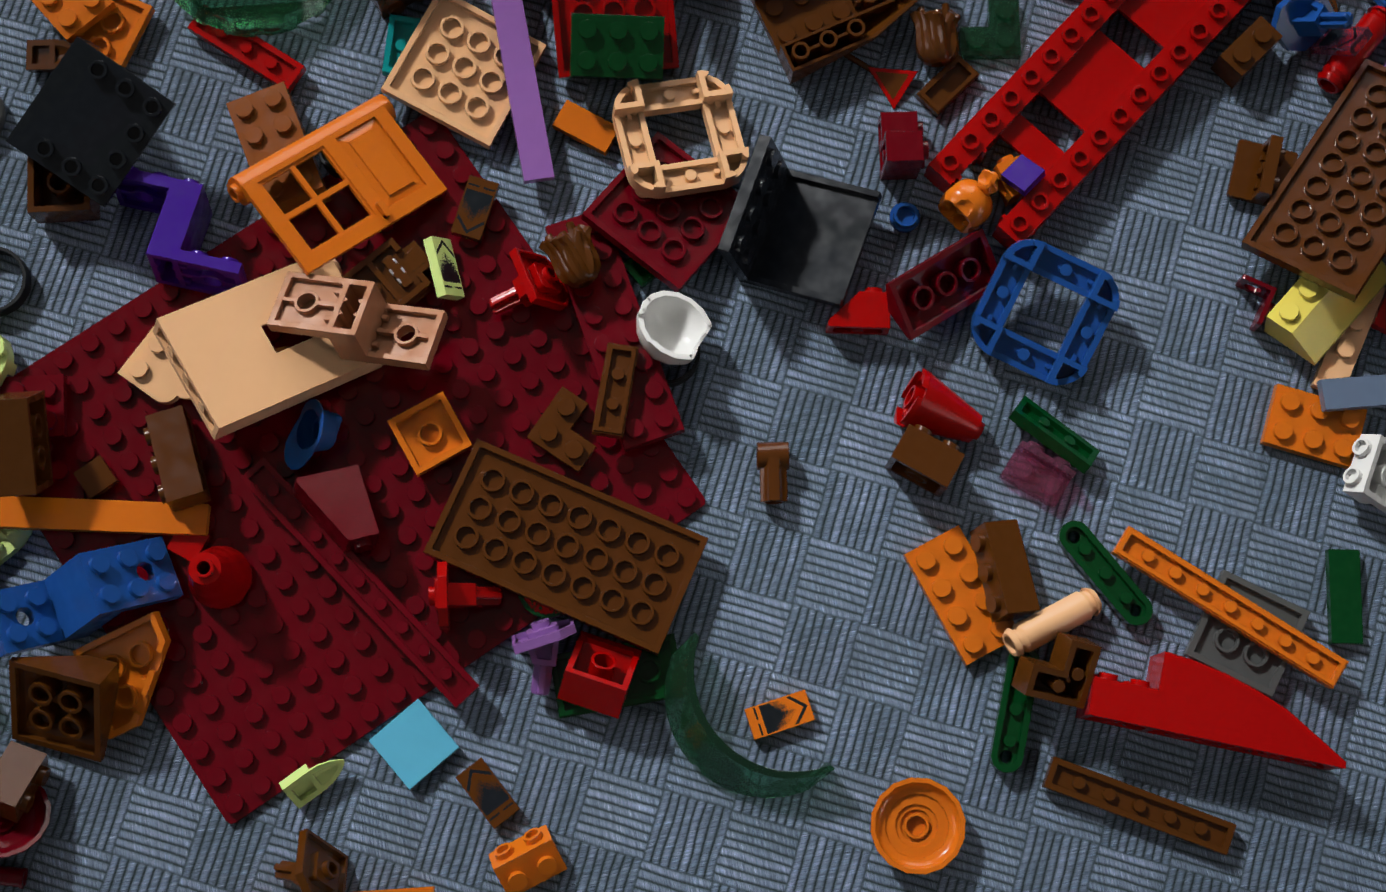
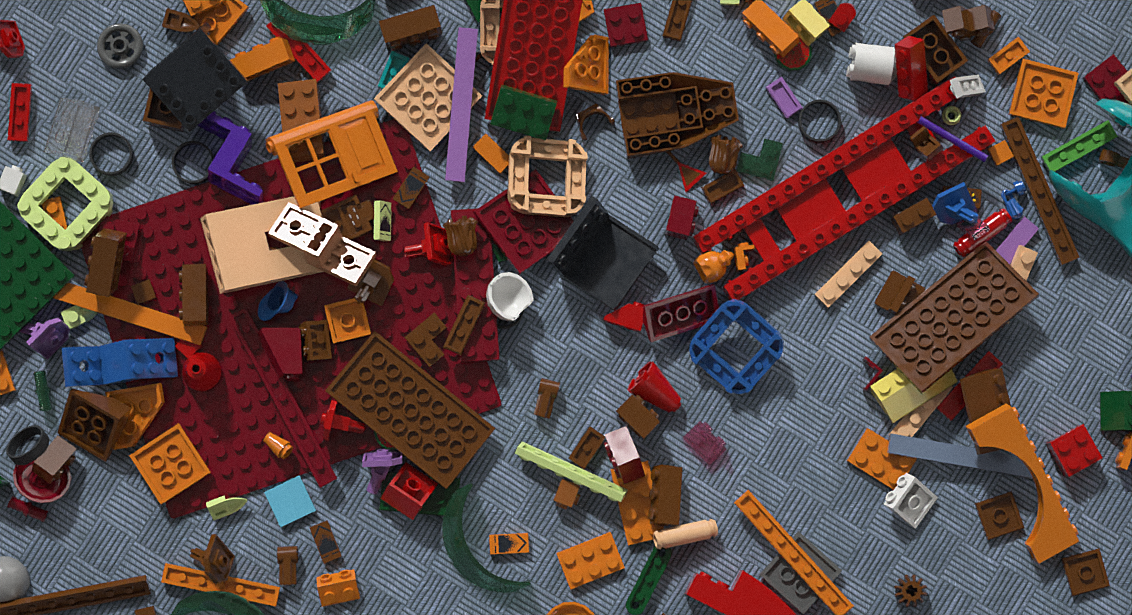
camera: 15 degrees right, 5 degrees up
light nougat plate [117,325,191,405] -> none
blue plate [889,202,920,233] -> none
dark purple tile [1001,154,1045,197] -> none
dark green plate [1008,396,1100,474] -> none
reddish brown brick [1011,632,1102,709] -> none
dark green plate [1057,521,1153,627] -> none
dark green tile [1325,549,1363,645] -> none
none -> orange plate [129,423,211,505]
none -> black tyre [172,141,214,184]
none -> orange brick [230,37,295,81]
none -> orange cone [263,432,293,459]
none -> reddish brown piece [277,546,298,585]
none -> reddish brown bracket [299,320,332,362]
none -> reddish brown piece [347,259,394,306]
none -> yellowish green plate [515,442,628,502]
none -> dark orange brick [553,479,581,510]
none -> orange plate [556,532,625,590]
none -> reddish brown plate [568,426,605,469]
none -> reddish brown helmet [576,103,615,141]
none -> brick [604,426,645,484]
none -> light nougat plate [814,241,882,308]

